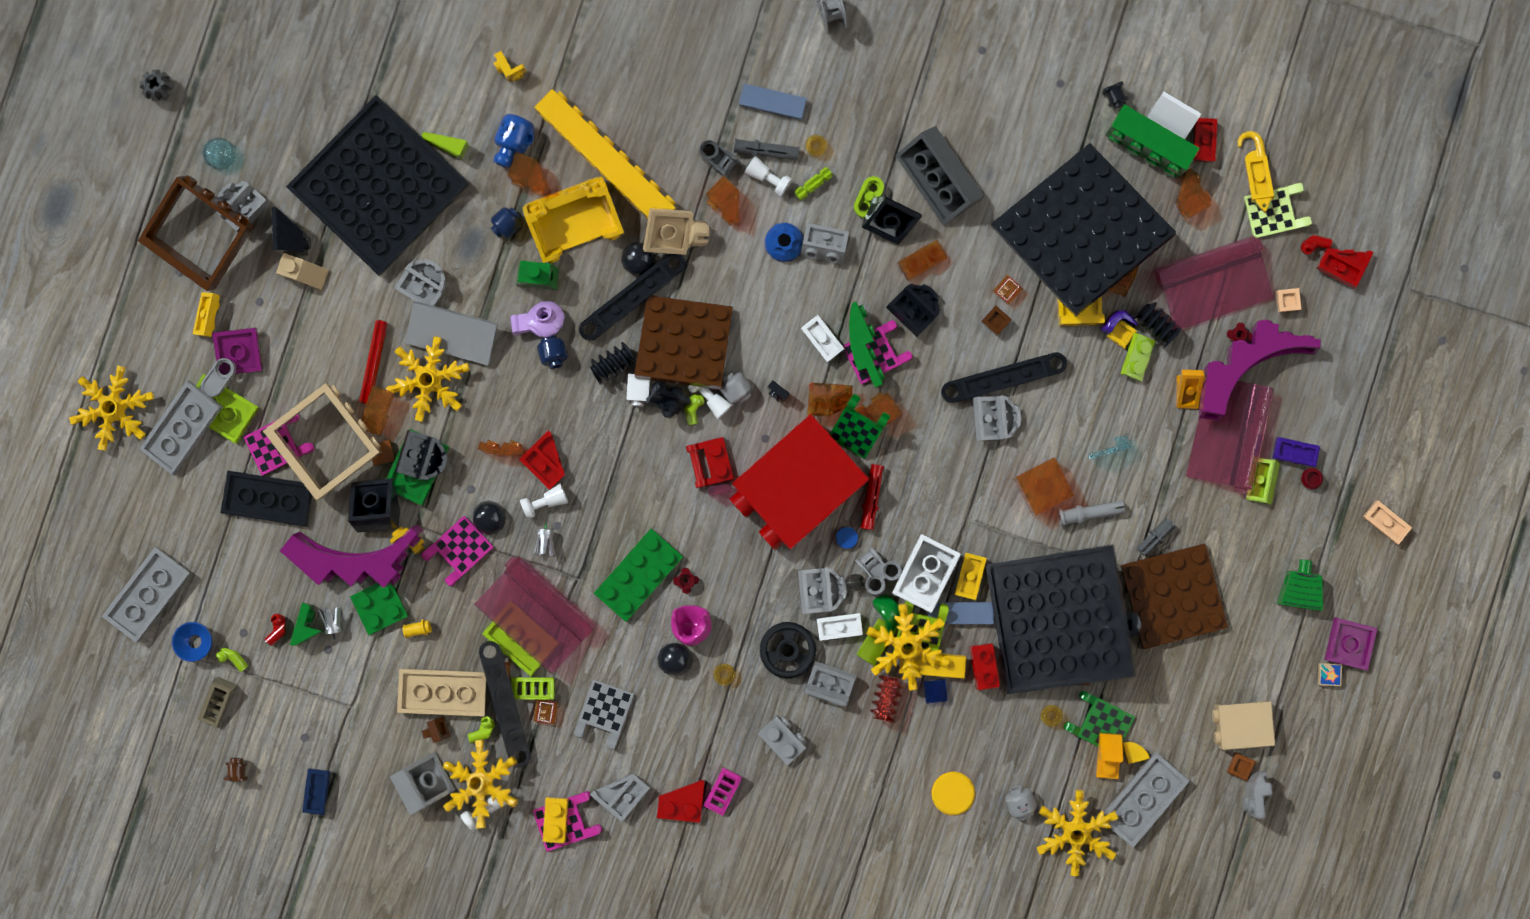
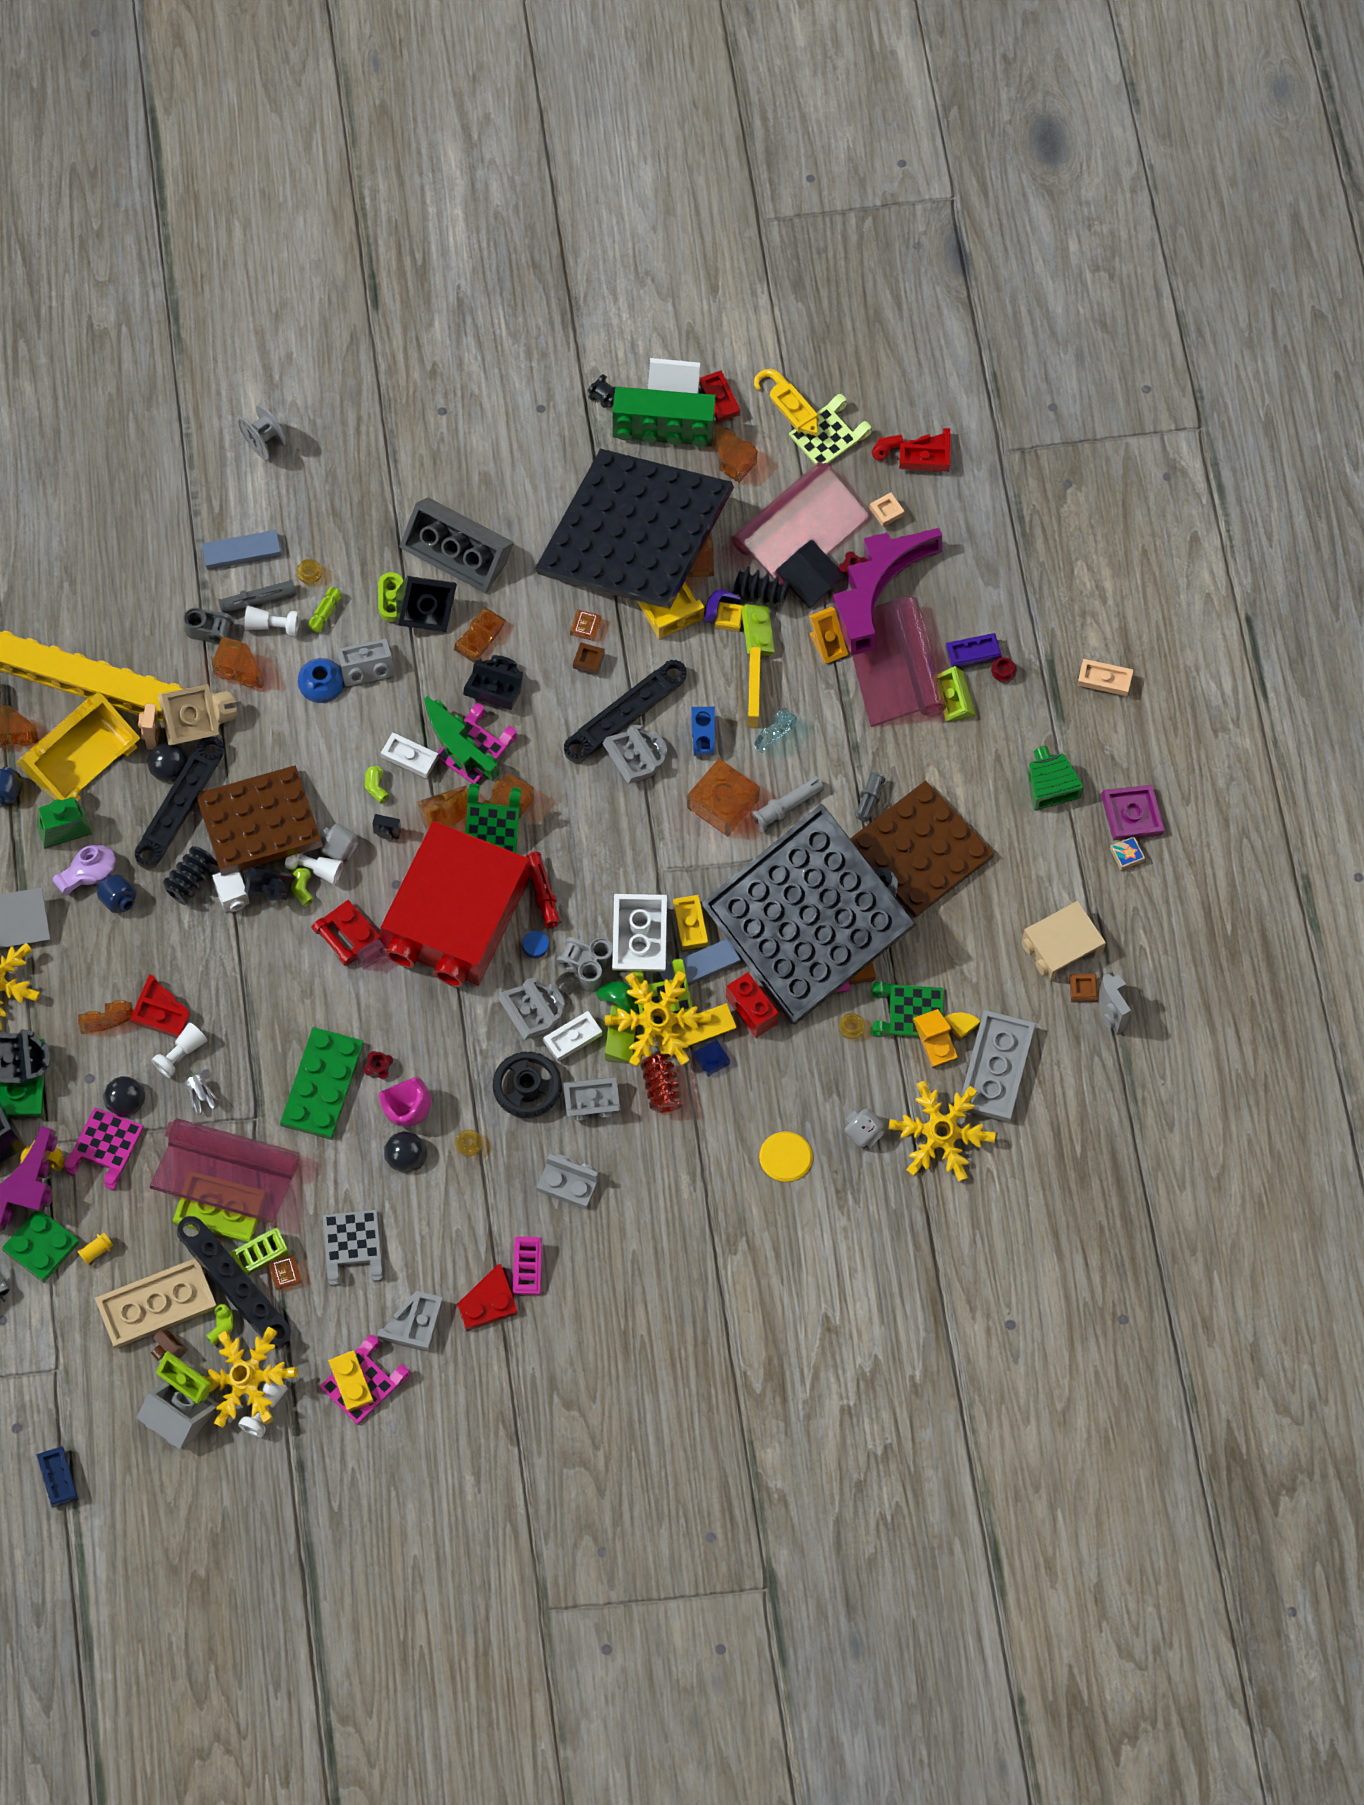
camera: 30 degrees left, 20 degrees down
none -> light nougat plate [138,704,161,750]
none -> lime slope [156,1351,211,1405]
none -> lime arm [365,766,389,804]
none -> blue leg [691,706,715,756]
none -> yellow tile [748,647,760,728]
none -> black slope [775,539,846,608]

